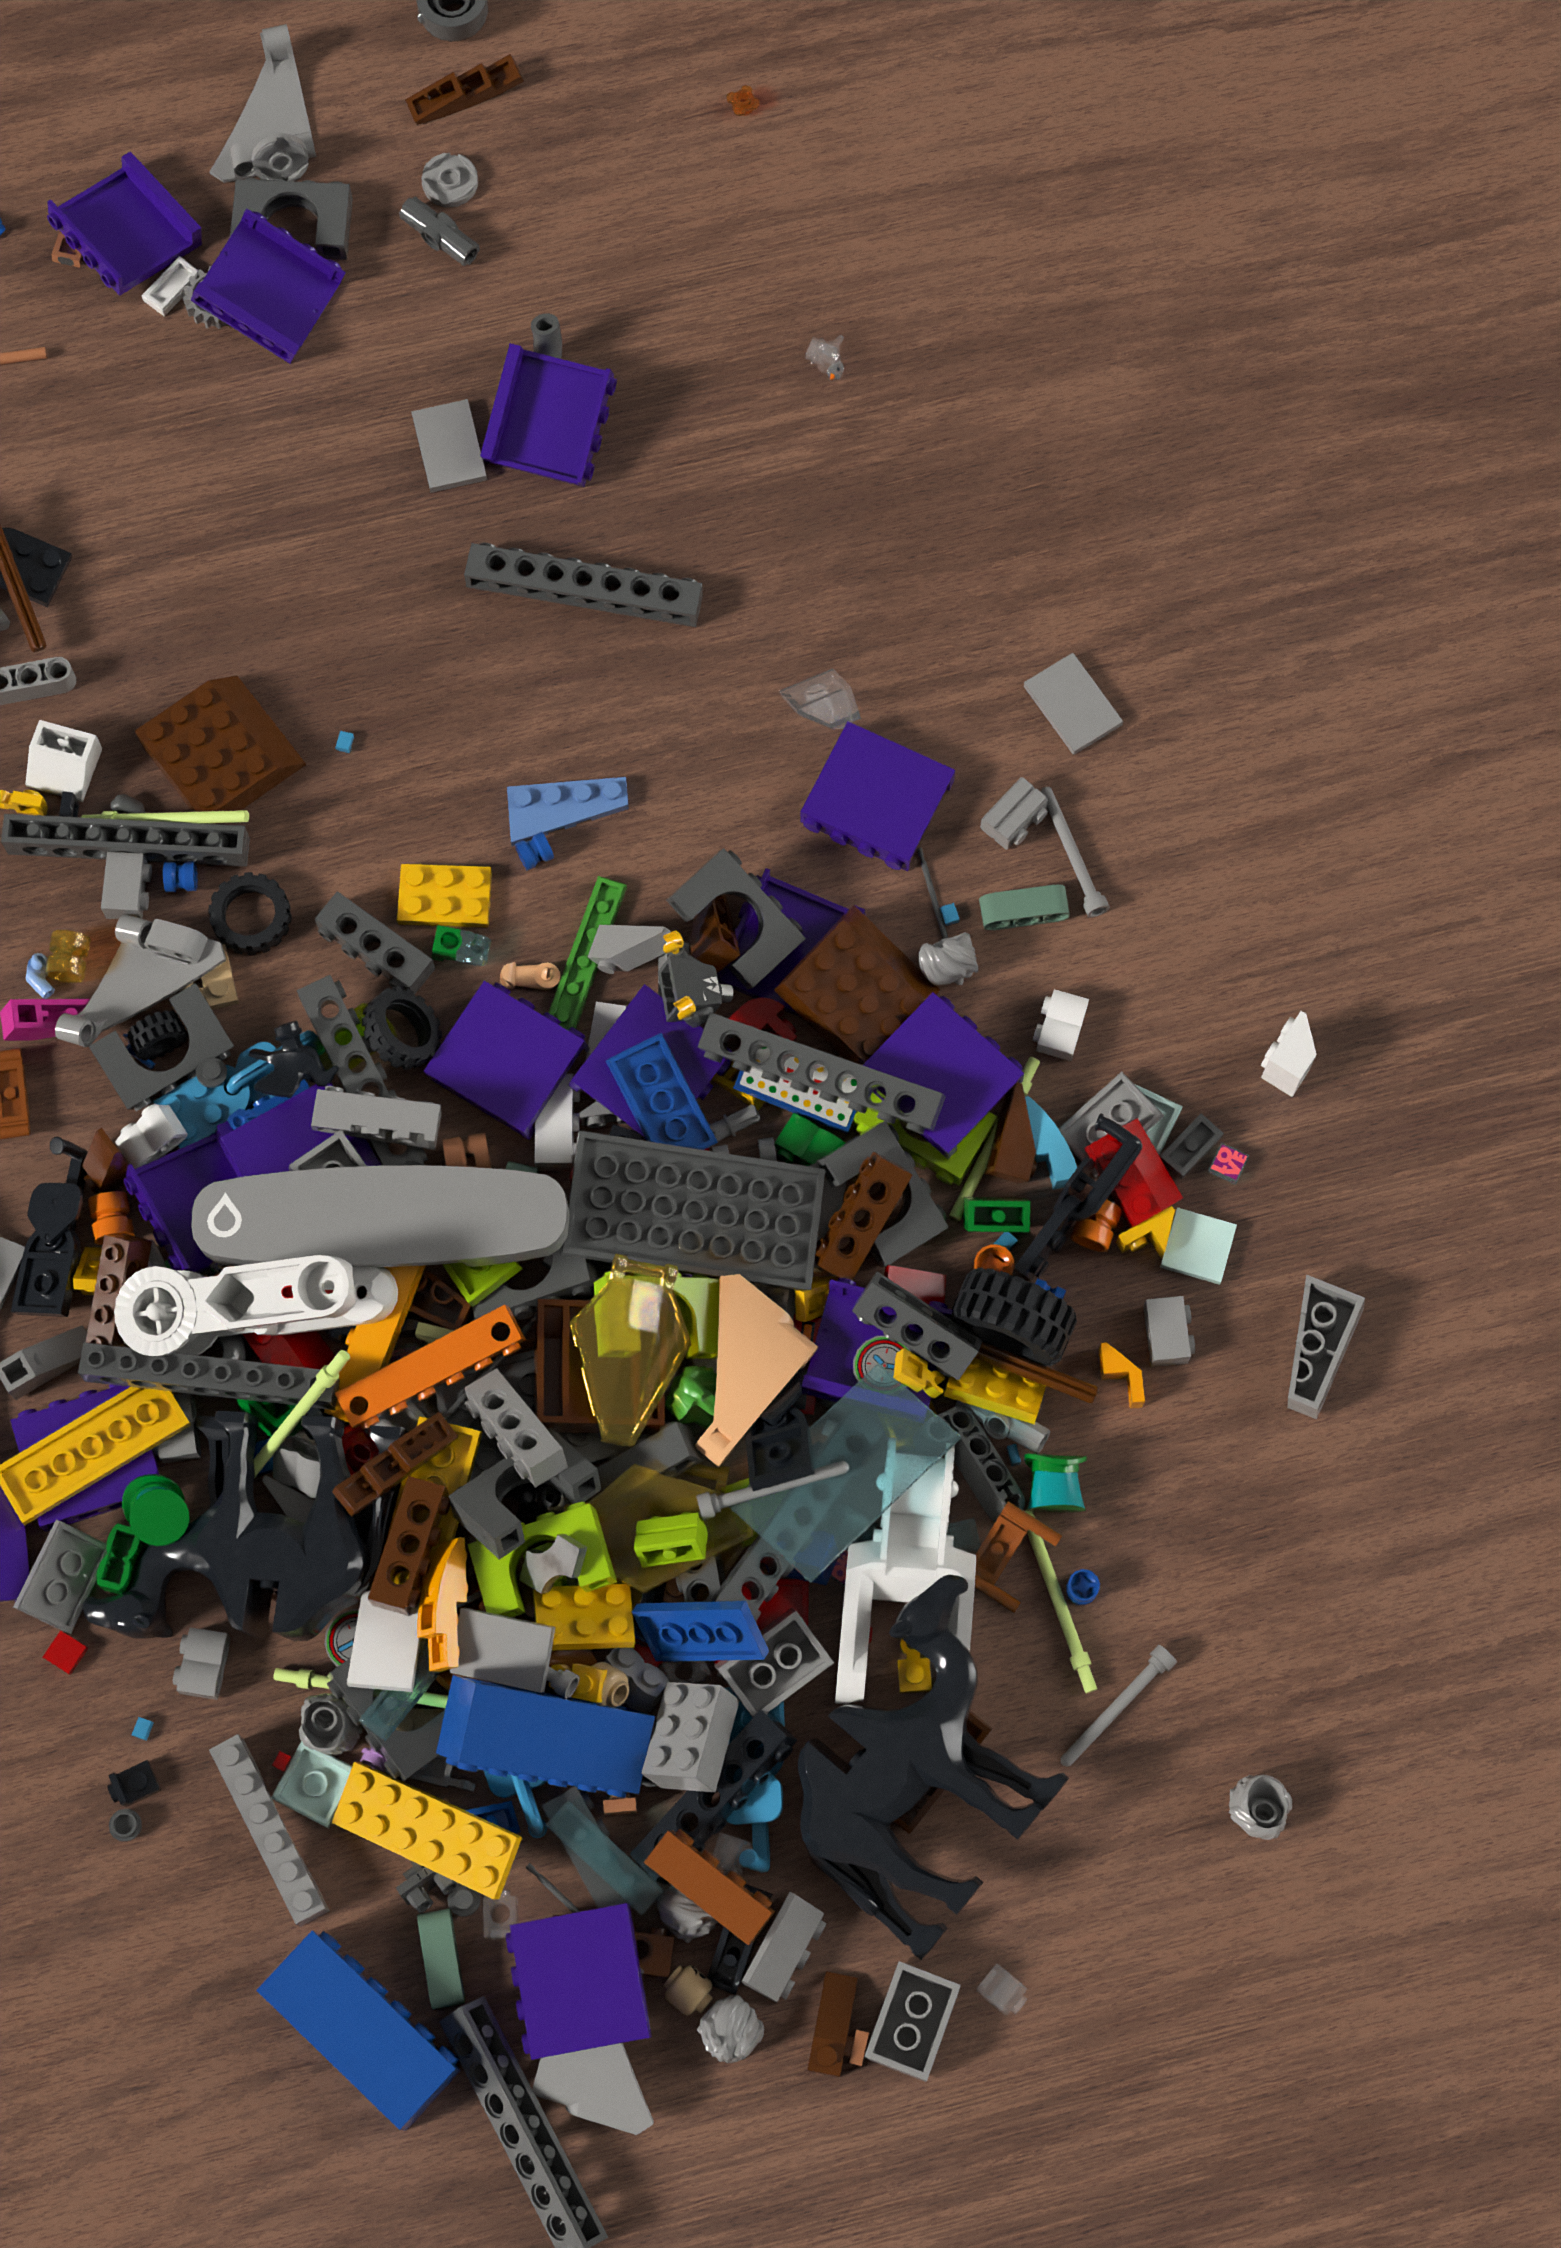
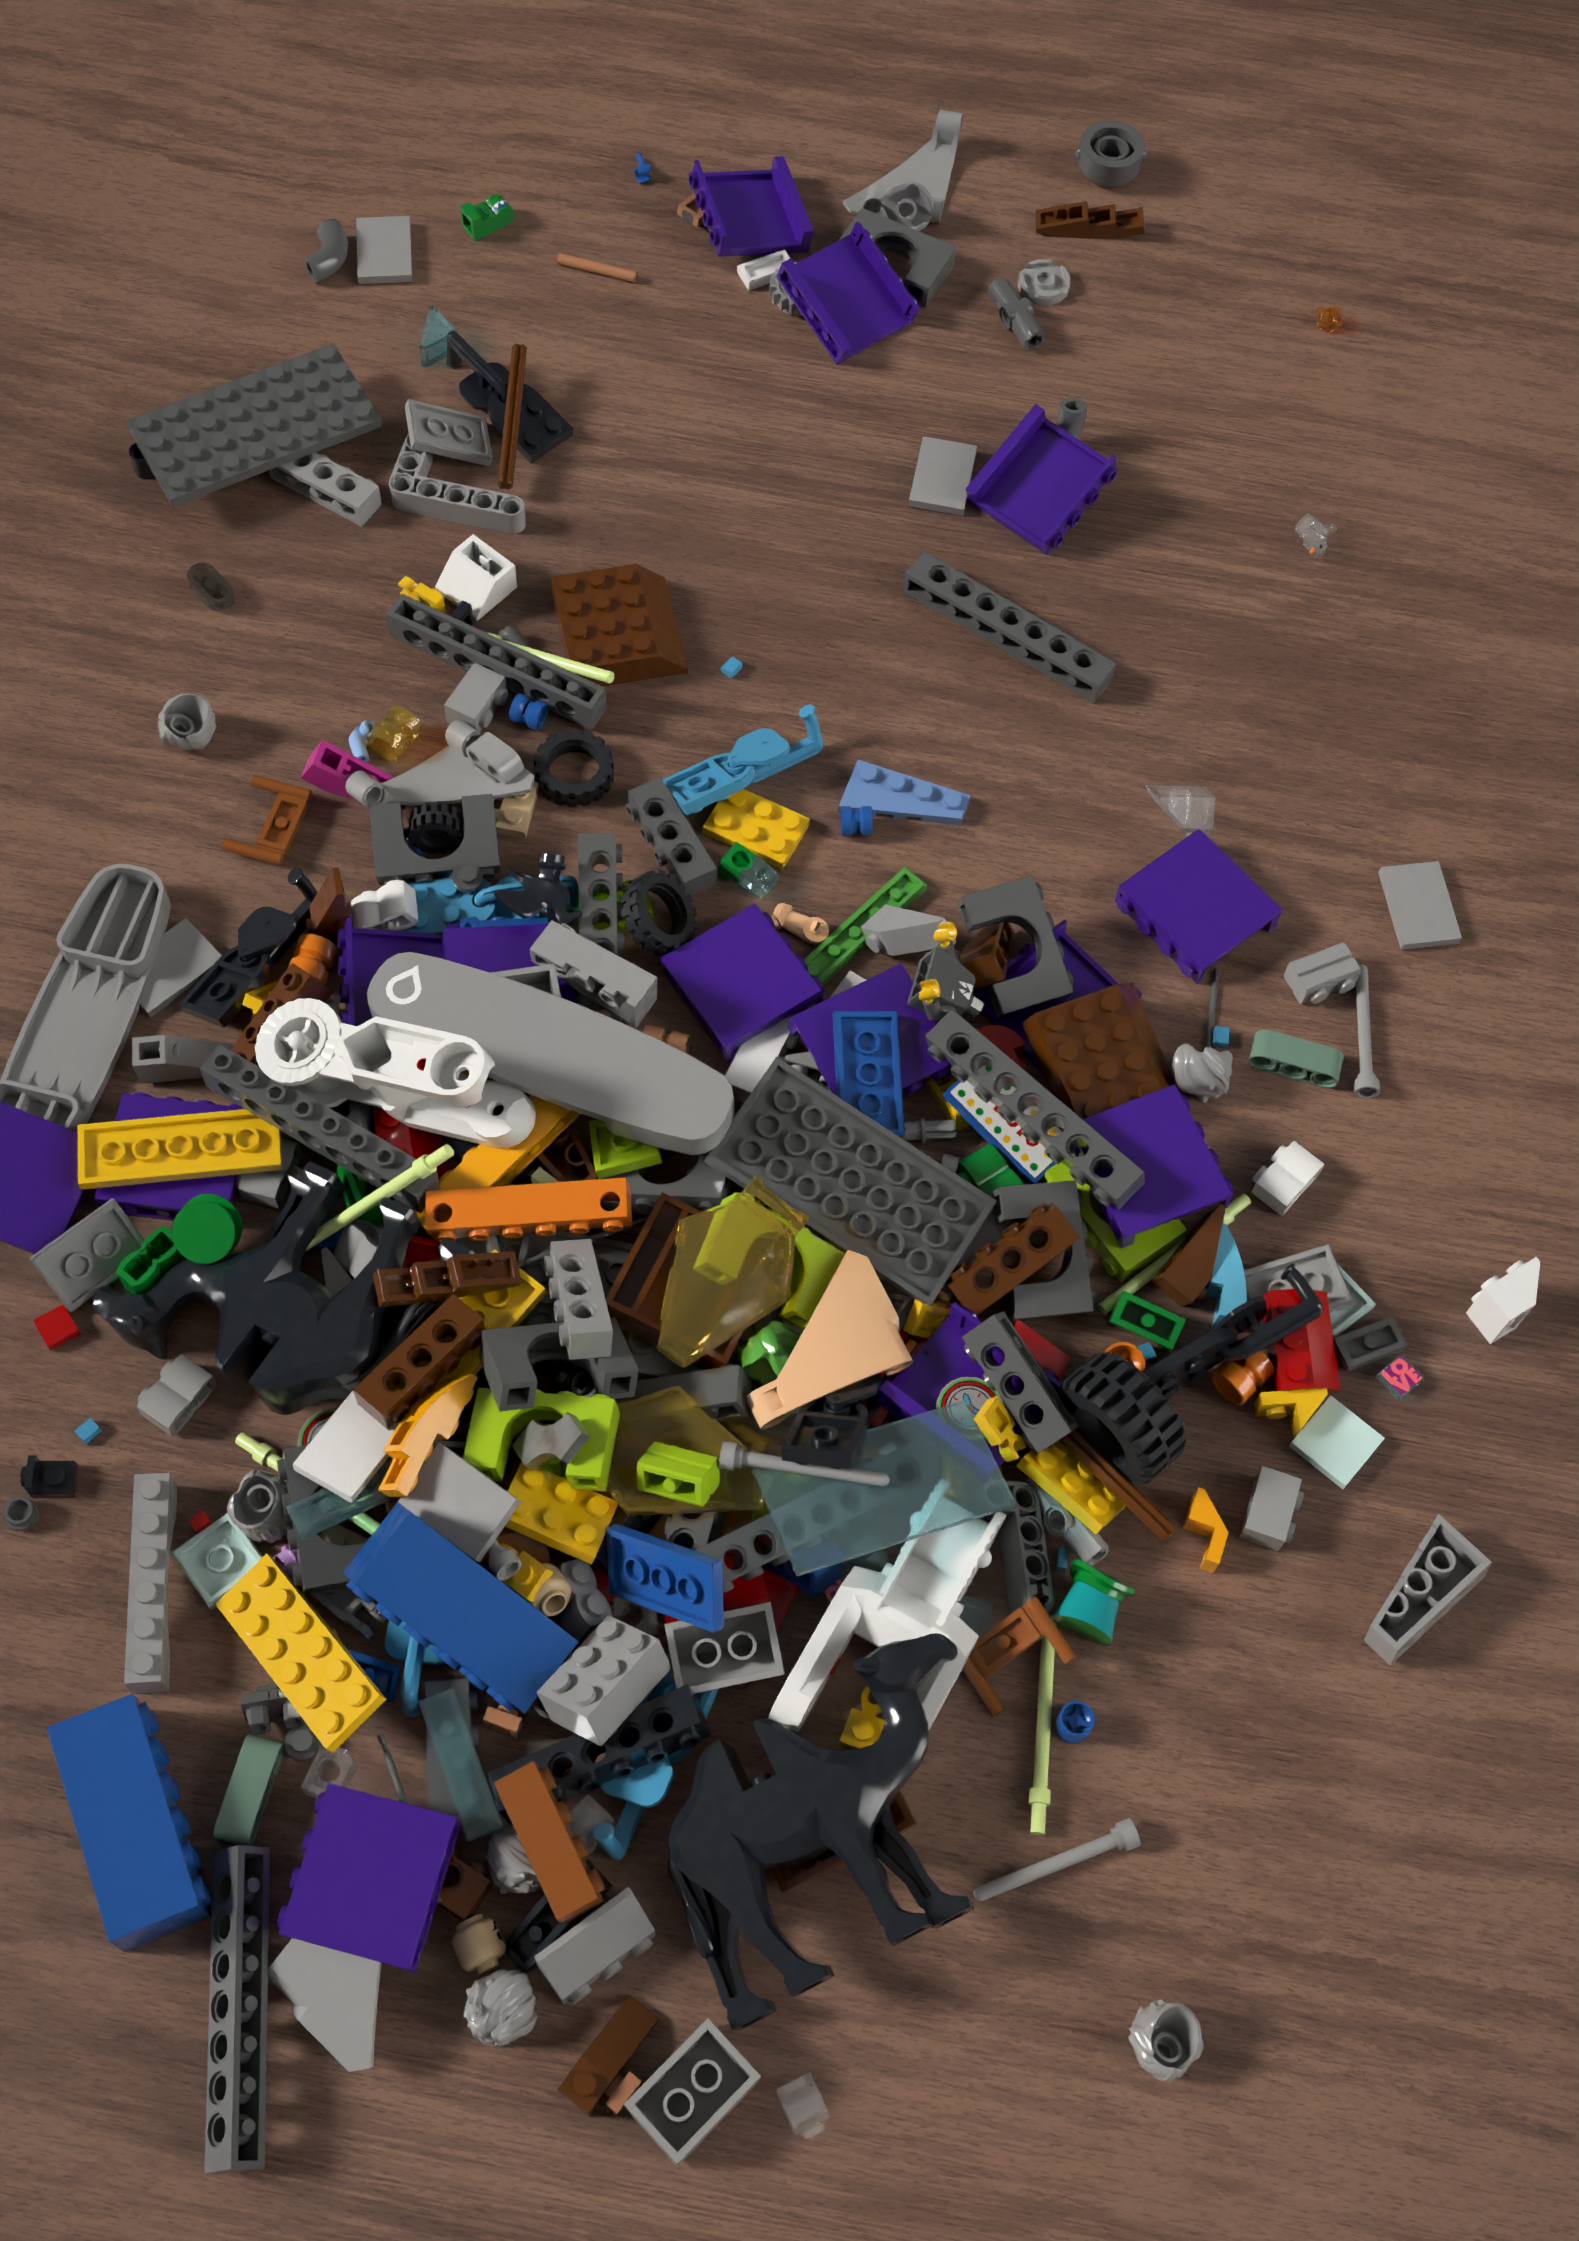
camera: 20 degrees right, 10 degrees down
none -> dark azure plate [662,704,823,815]

